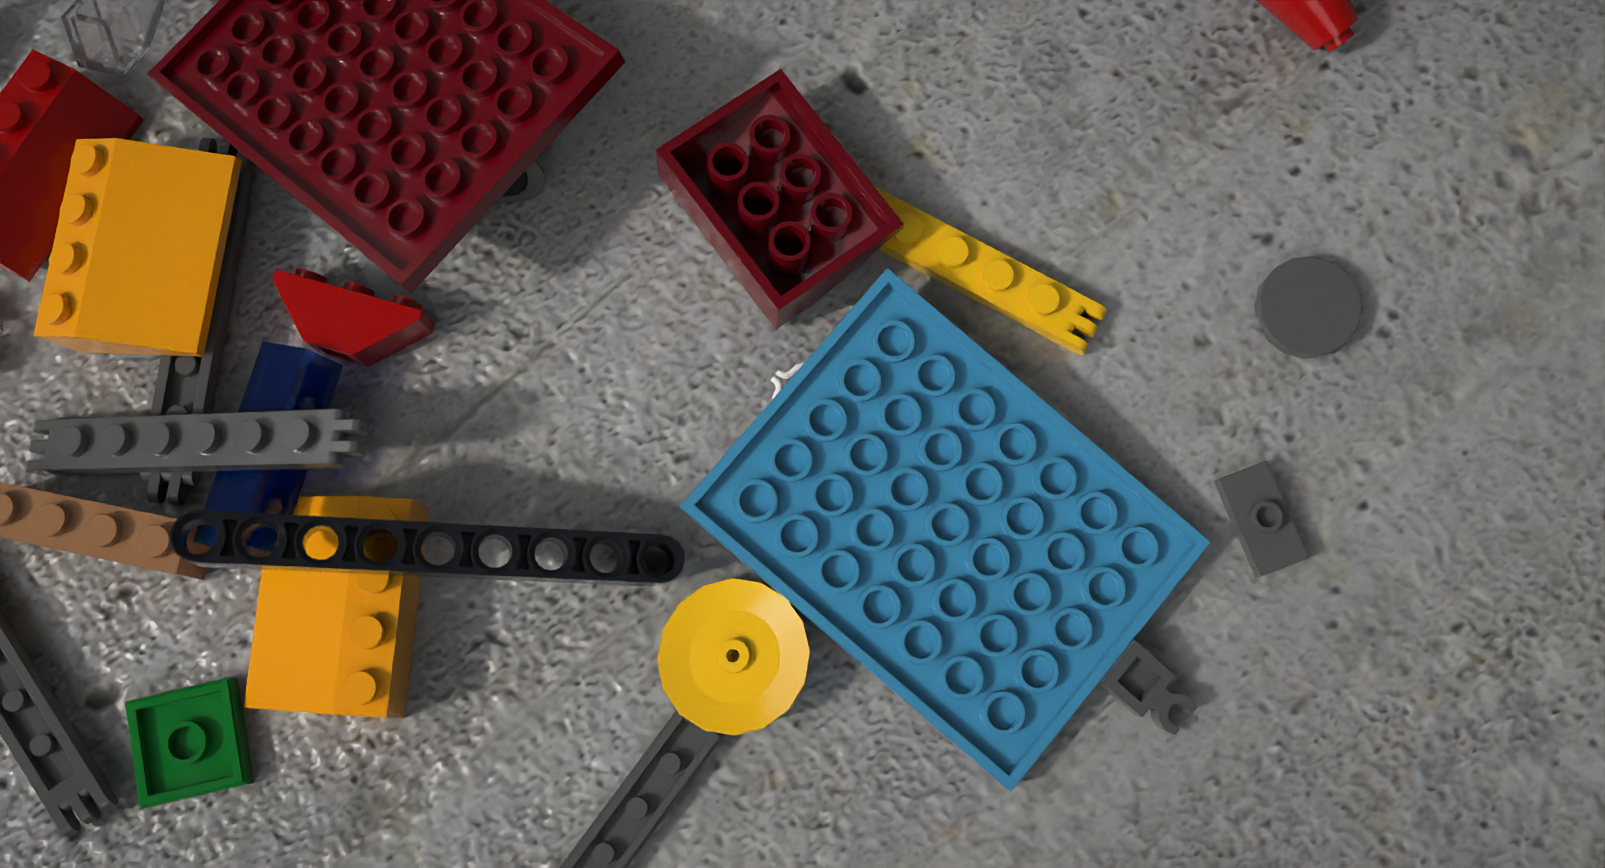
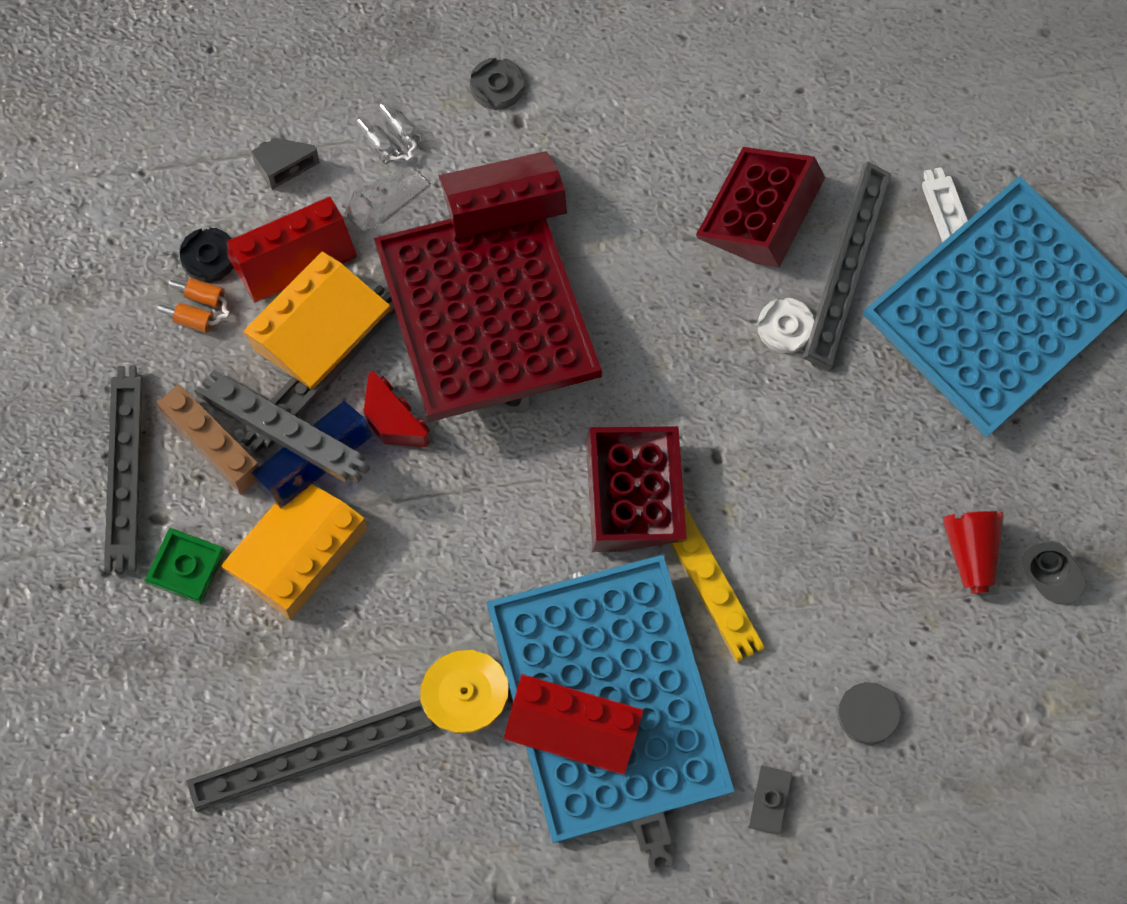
camera: 30 degrees right, 10 degrees down
black beam [169,510,685,587] -> none
none -> red slope [503,674,643,775]

